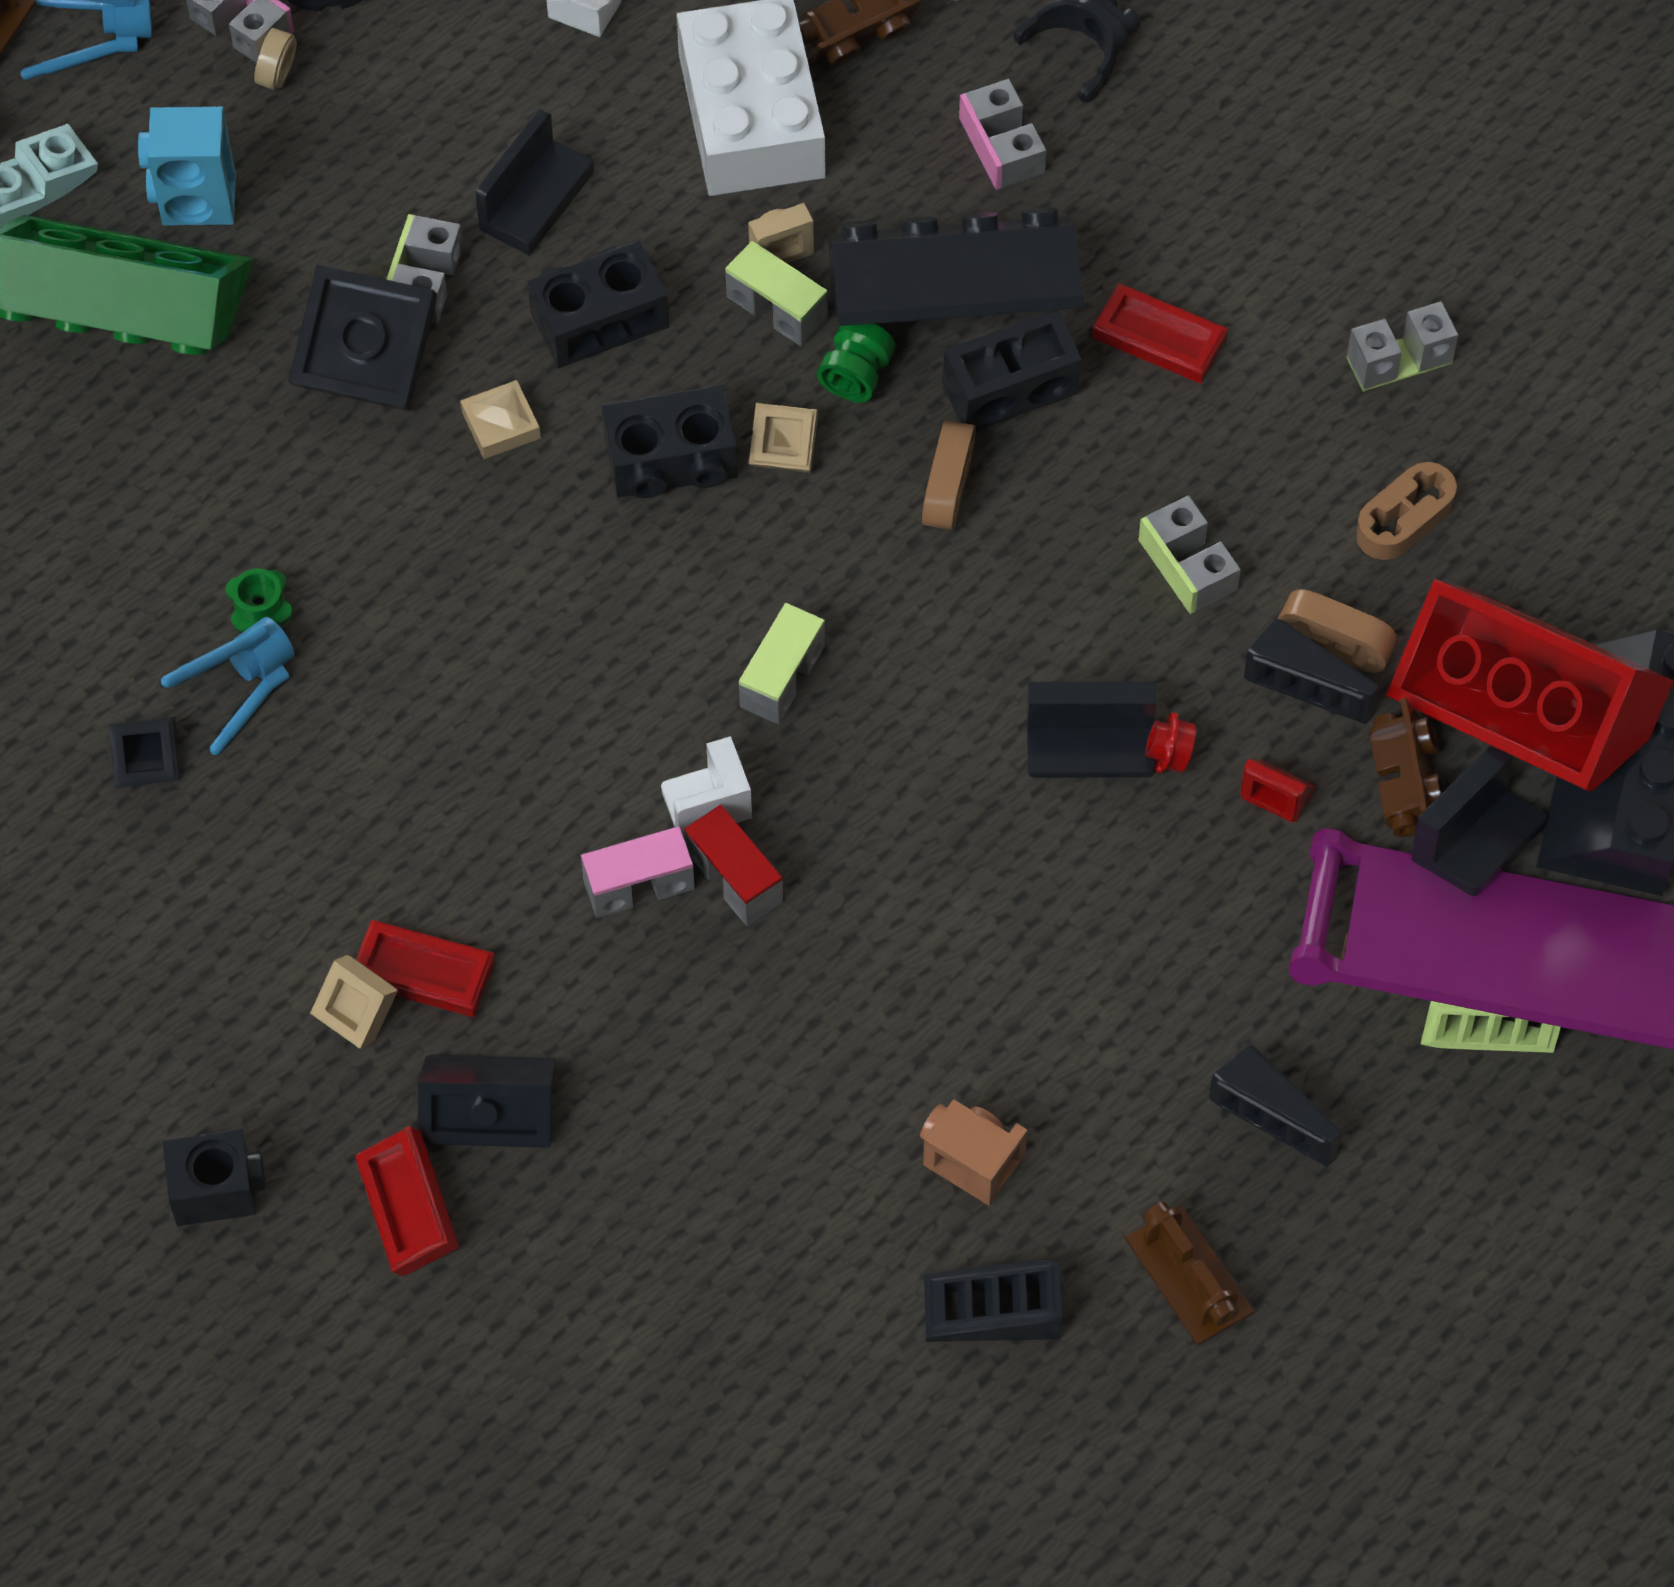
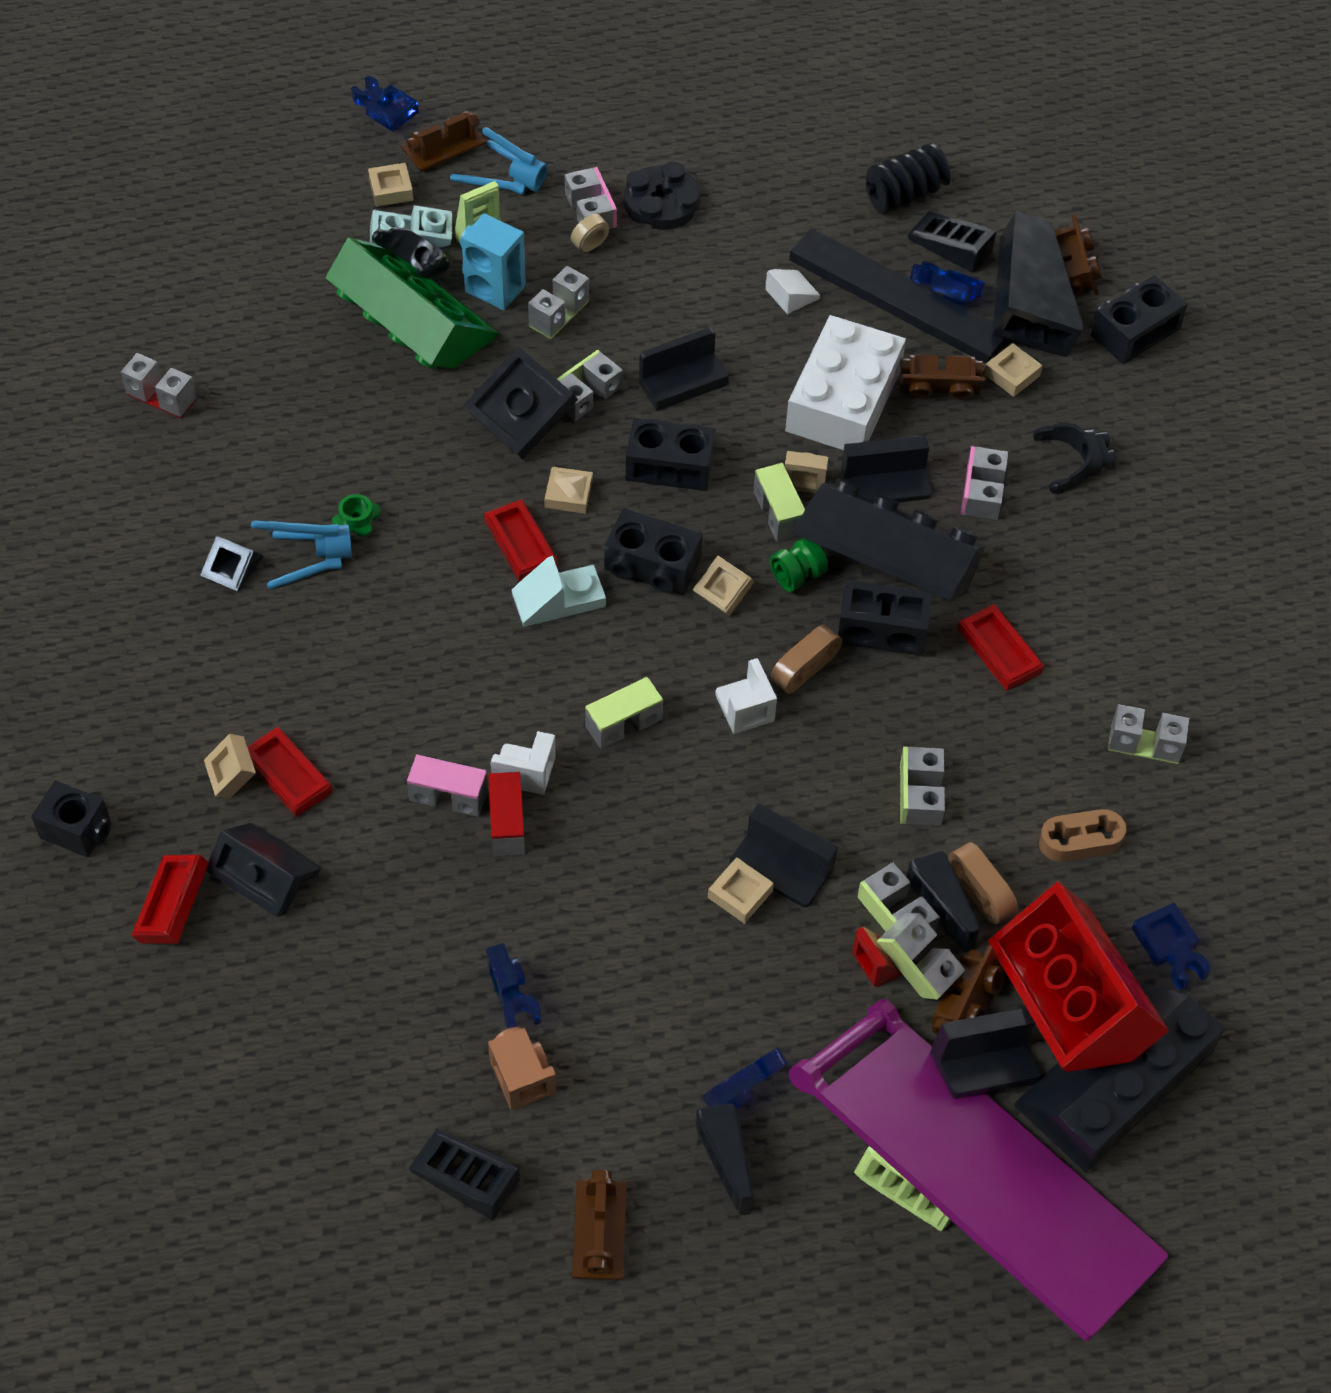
camera: 30 degrees right, 5 degrees down
red plate [1146,712,1196,774] -> none
none -> black helmet [372,227,450,279]
none -> yellowish green slope [455,181,501,244]
none -> red tile [484,499,558,582]
none -> clear blue plate [486,943,541,1029]
none -> light aqua slope [512,556,606,627]
none -> flat silver piece [528,266,589,339]
none -> clear blue plate [702,1047,788,1108]
none -> tan plate [708,857,774,924]
none -> white panel [715,658,777,734]
none -> black panel [841,435,932,502]
none -> flat silver piece [857,862,939,932]
none -> flat silver piece [876,913,965,999]
none -> clear blue plate [1131,903,1211,990]

